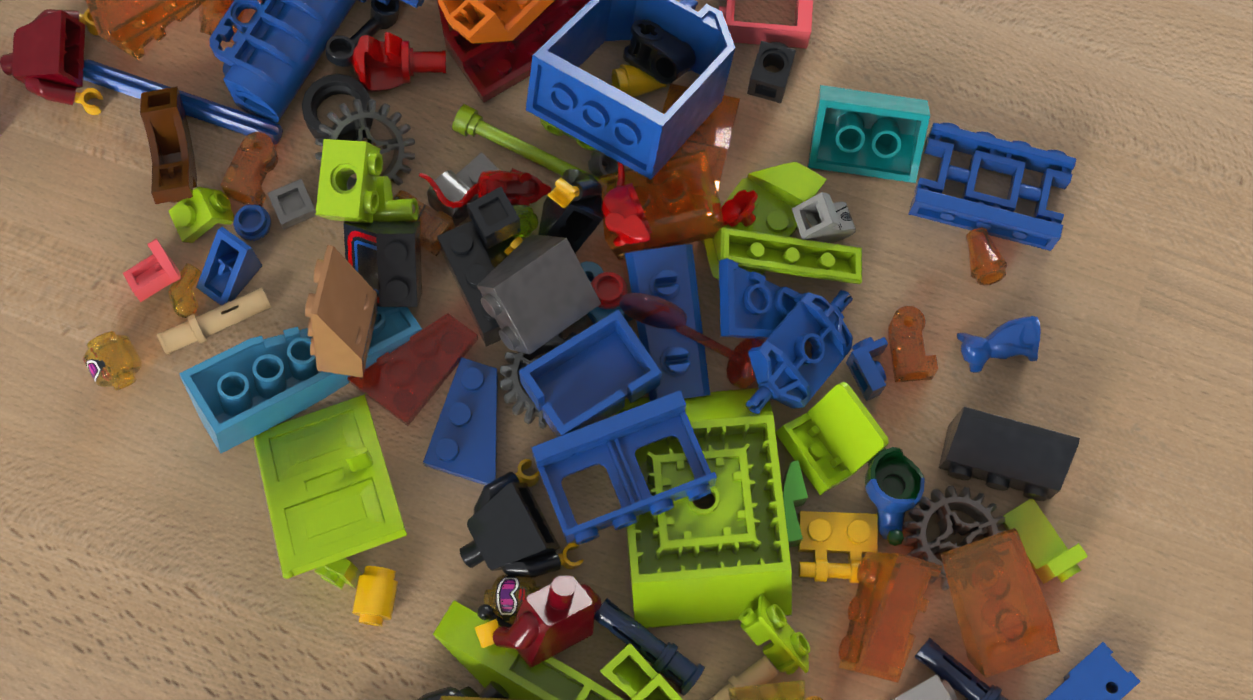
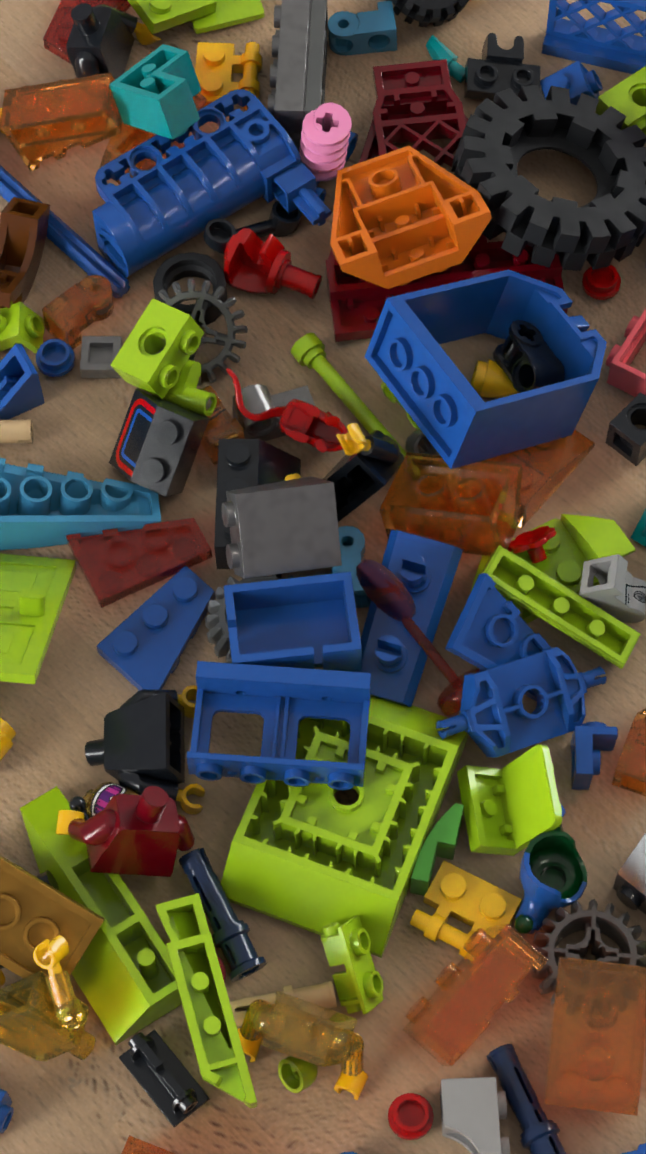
camera: 30 degrees right, 10 degrees down
medium nougat slope [305,245,378,378] -> none
black brick [467,187,521,249] -> none
clear neon green plate [513,205,539,237] -> none
red plate [591,272,627,309] -> none
red animal [602,161,652,246] -> none

